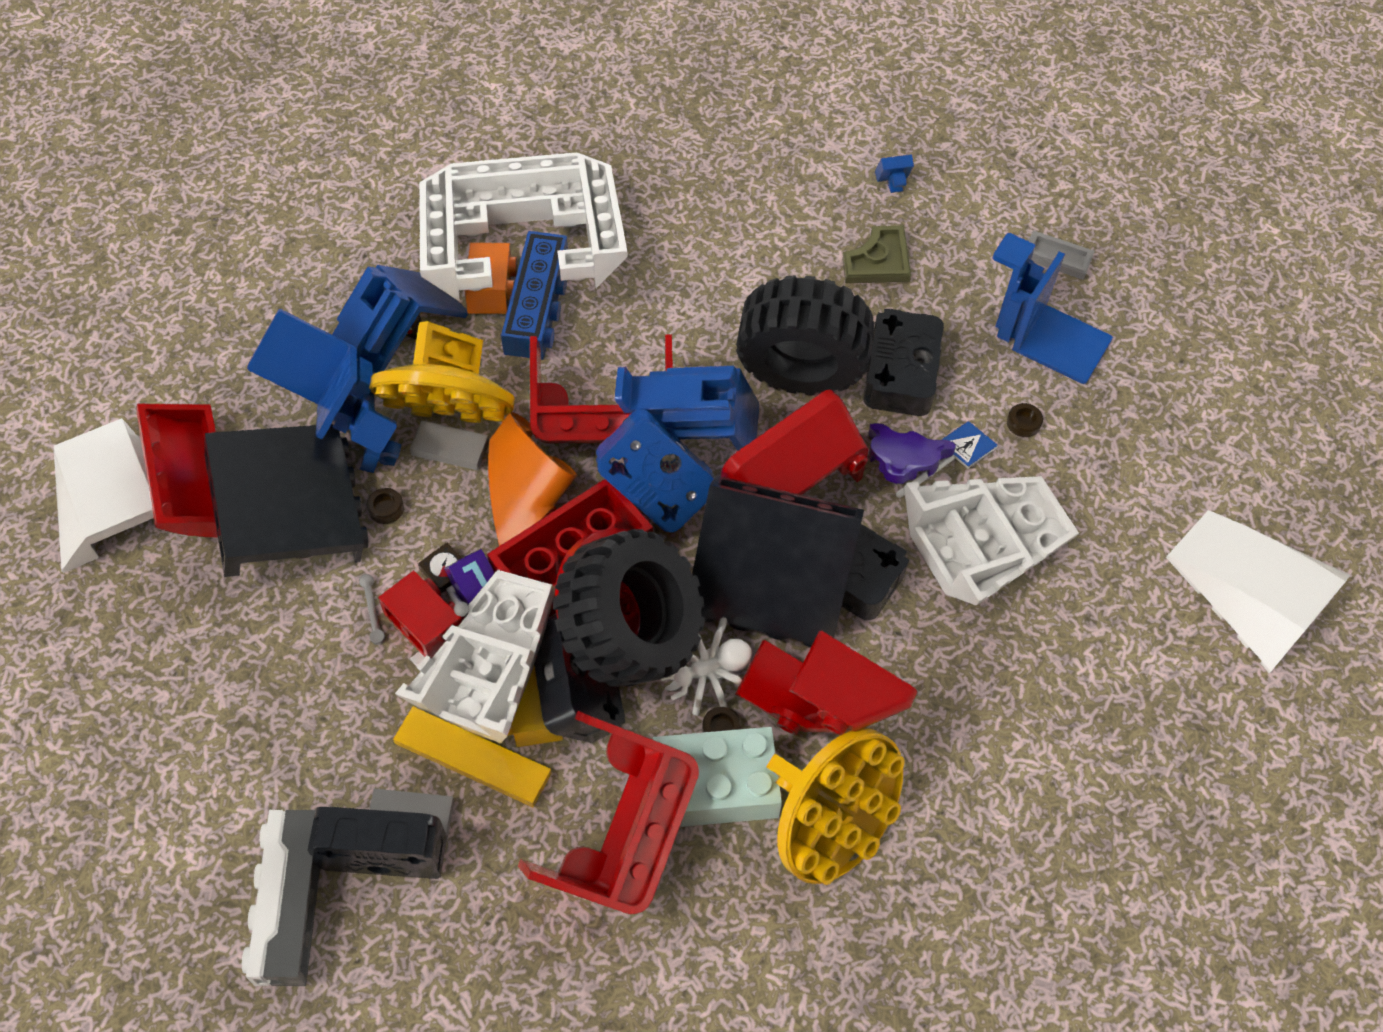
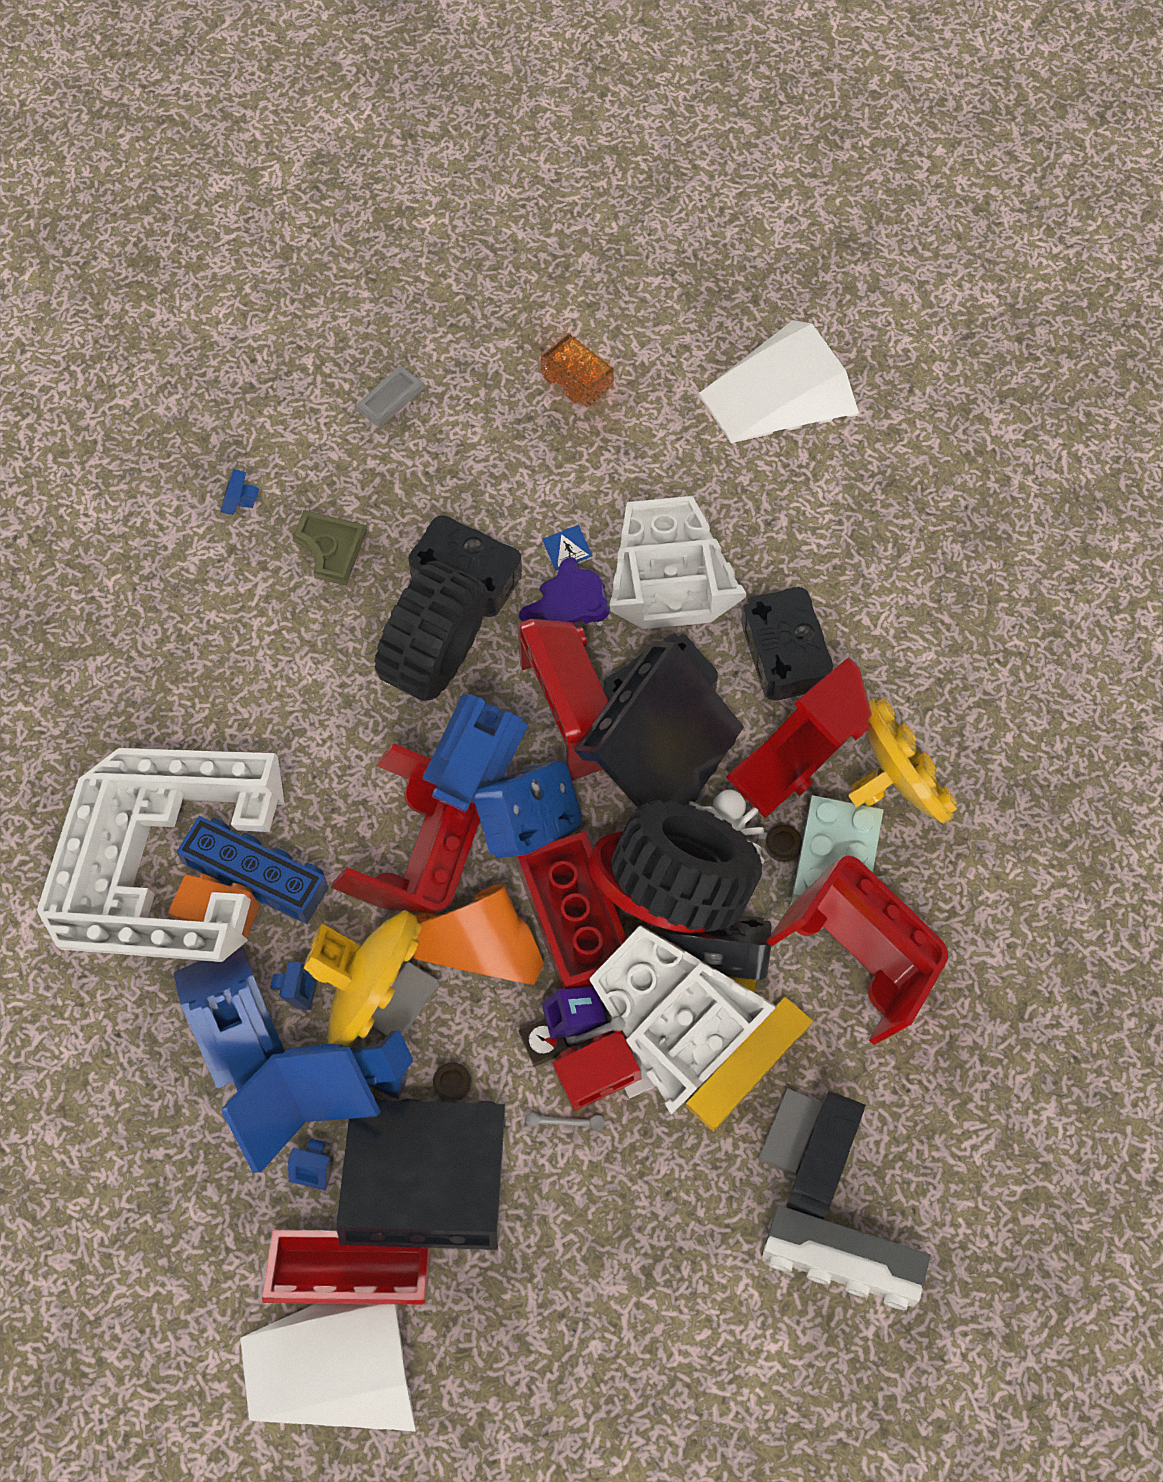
camera: 70 degrees left, 5 degrees up
blue piece [992,233,1113,384] -> none
dark brown tile [1007,403,1043,437] -> none
none -> blue tile [288,1138,330,1191]
none -> clear orange brick [541,333,614,408]
none -> black axle [741,587,833,701]

